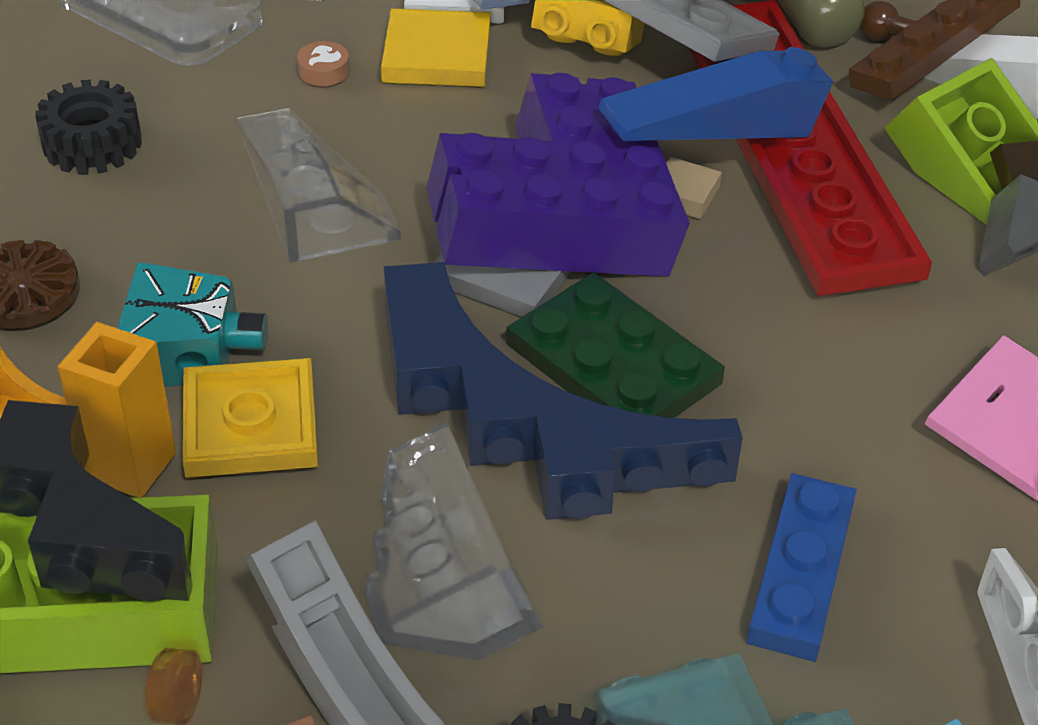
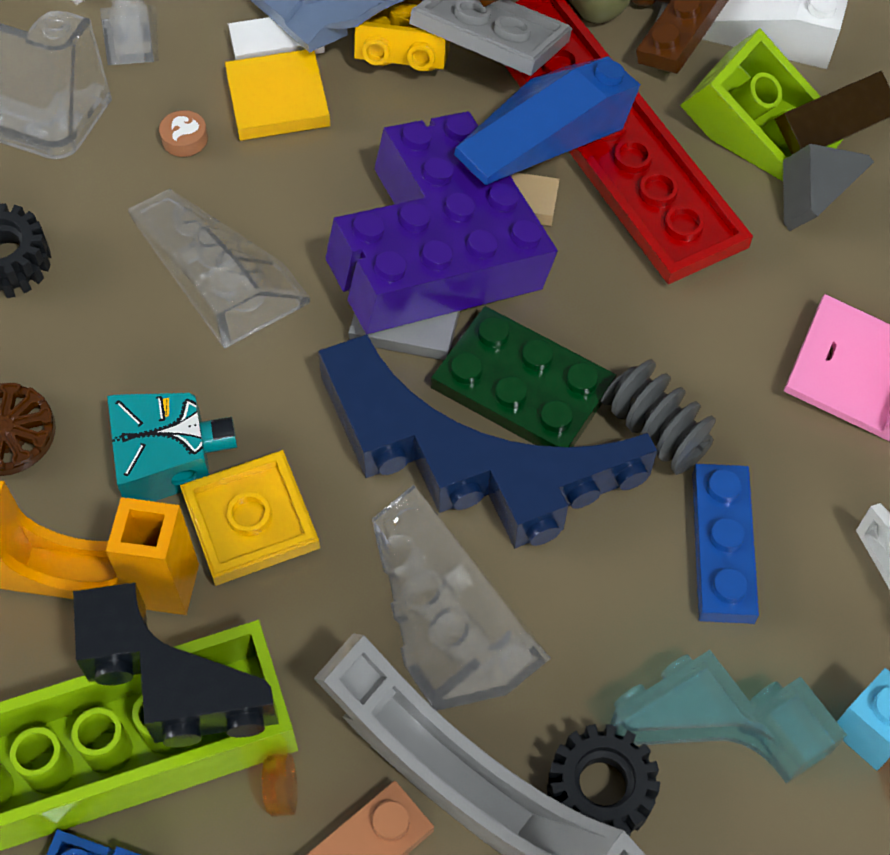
camera: 15 degrees left, 15 degrees up
none -> dark grey piece [601,359,716,475]

